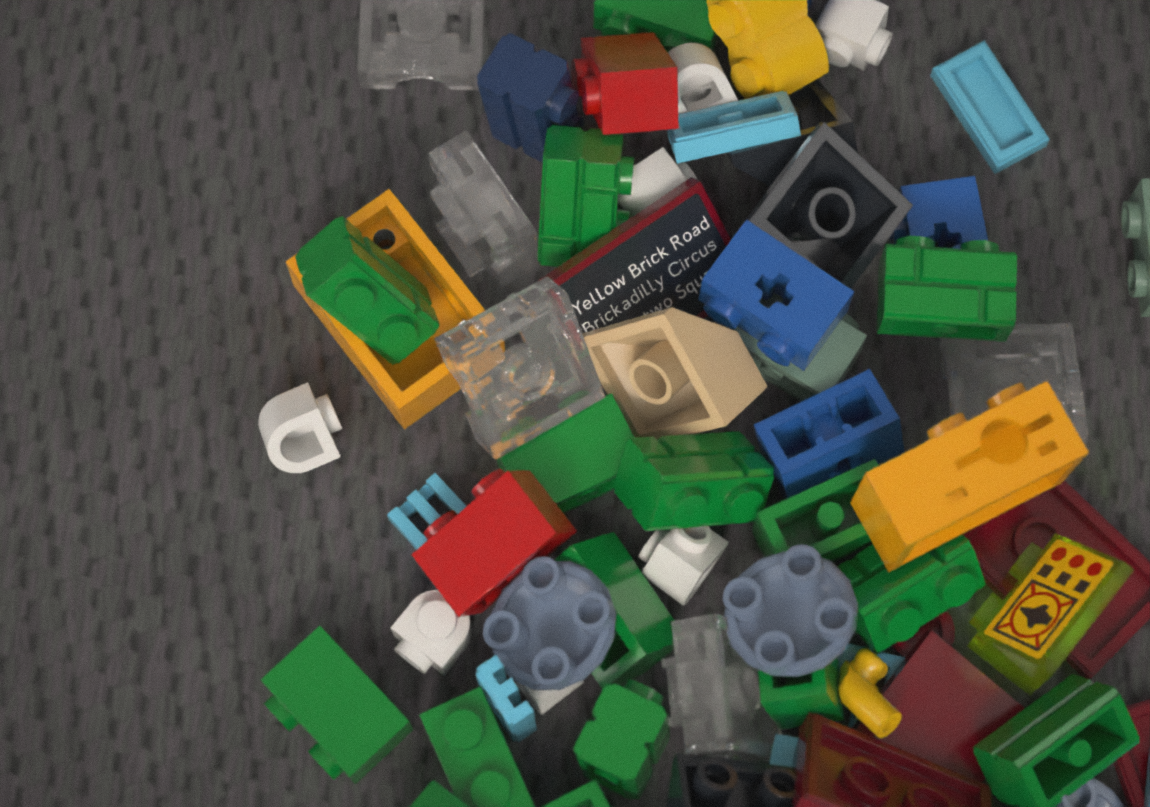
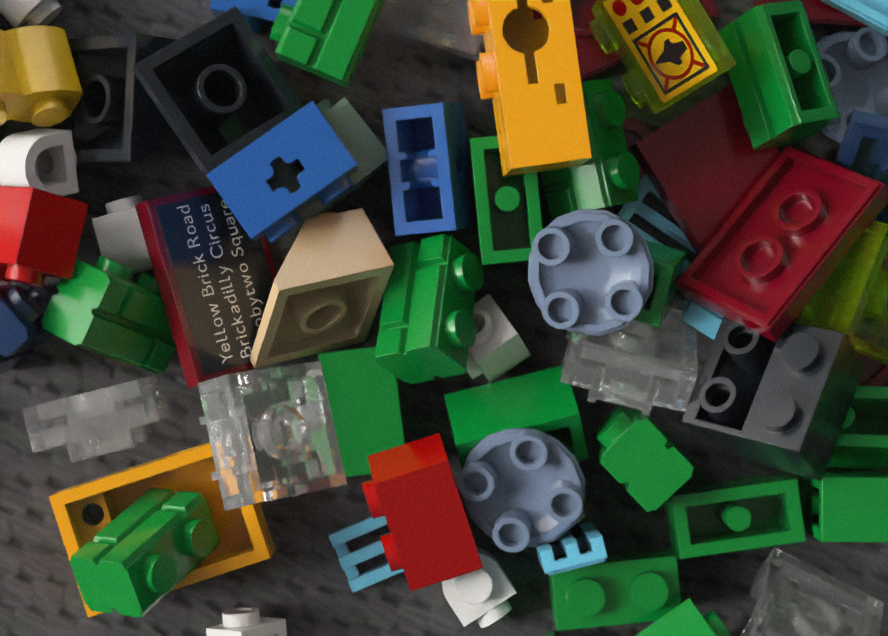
camera: 70 degrees left, 15 degrees up
medium azure tile [667,91,801,164] -> none
yellow arm [838,648,902,739] -> none

